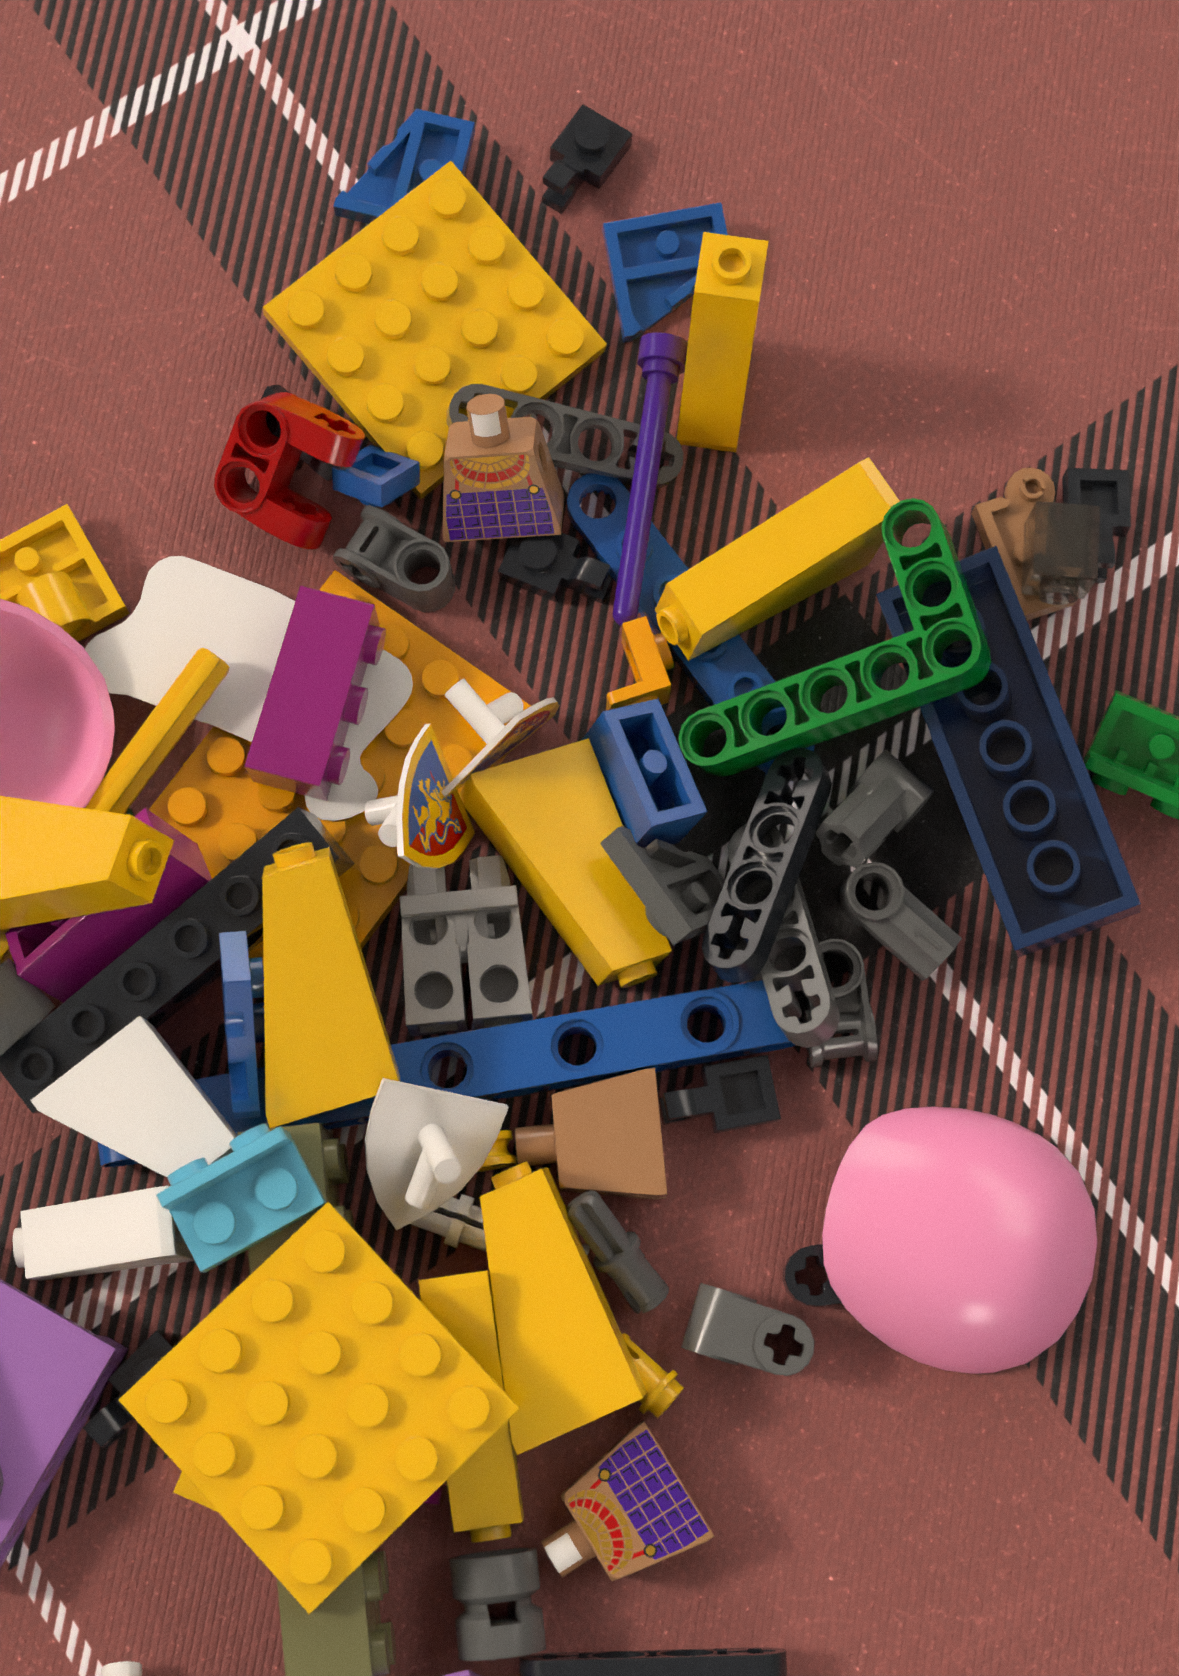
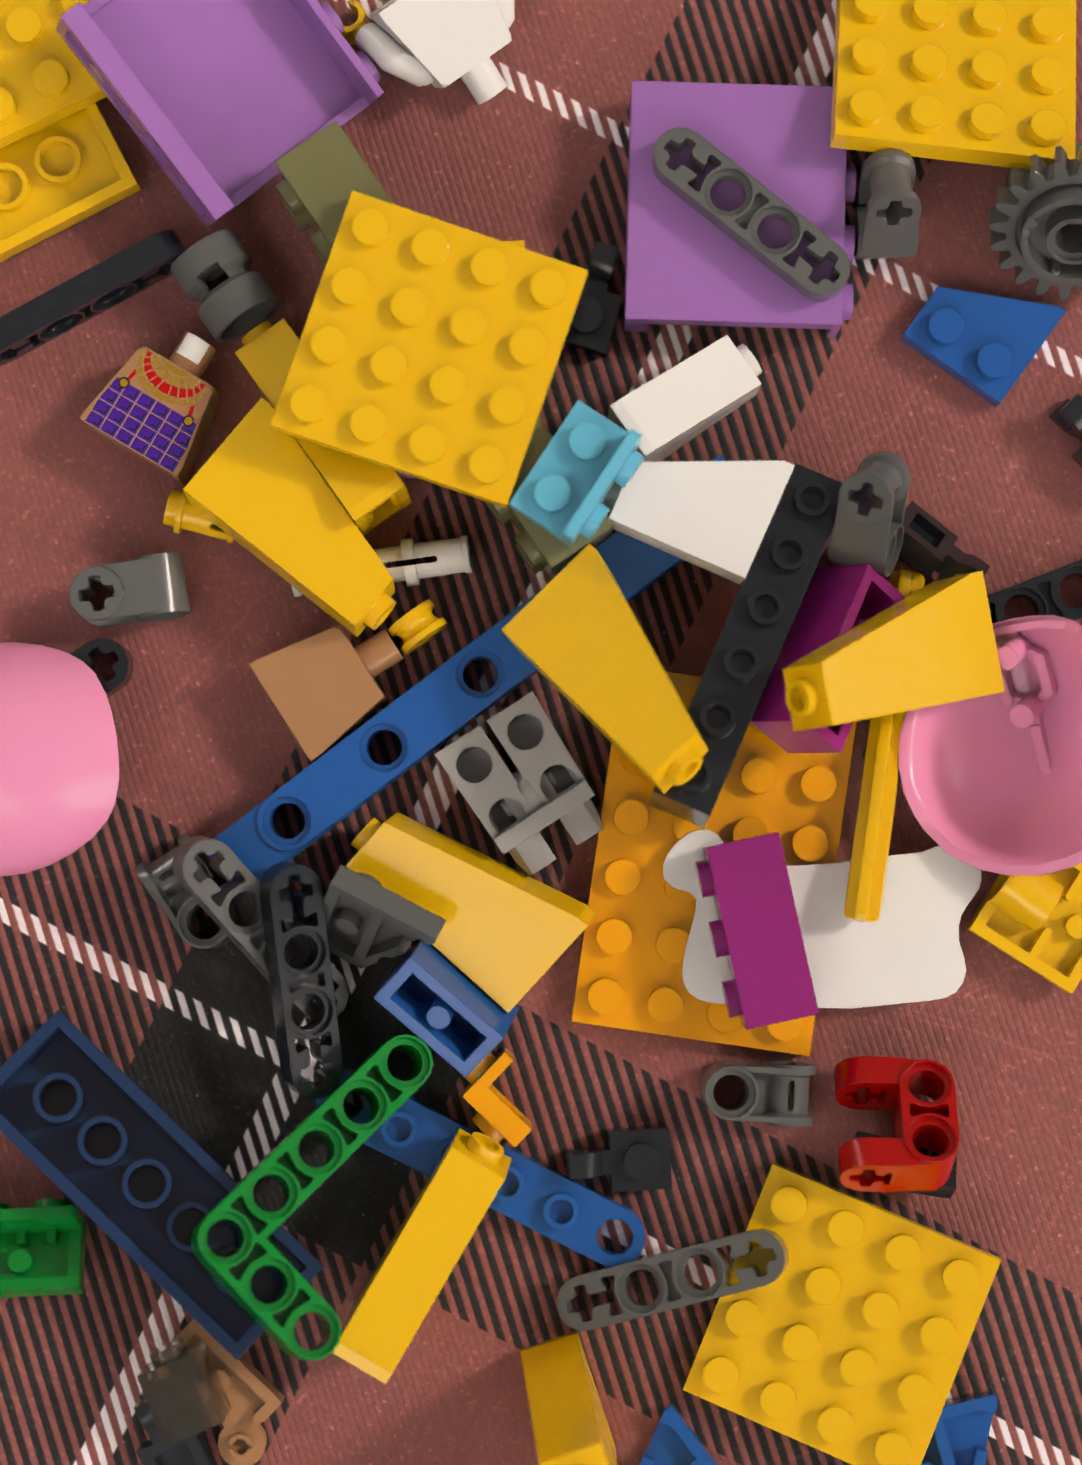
camera: 155 degrees right, 10 degrees up
blue wing [219,931,265,1120] -> none
blue plate [332,445,420,508] -> none
shield [364,723,475,869] -> none
white shield [365,1078,509,1230] -> none
white shield [441,679,559,797] -> none
torso [443,394,564,542] -> none
dark grey axle [567,1190,669,1314] -> none
dark purple piece [613,332,688,626] -> none
black plate [659,1055,781,1134] -> none
dark grey piece [815,750,934,869] -> none
dark grey piece [837,862,962,981] -> none

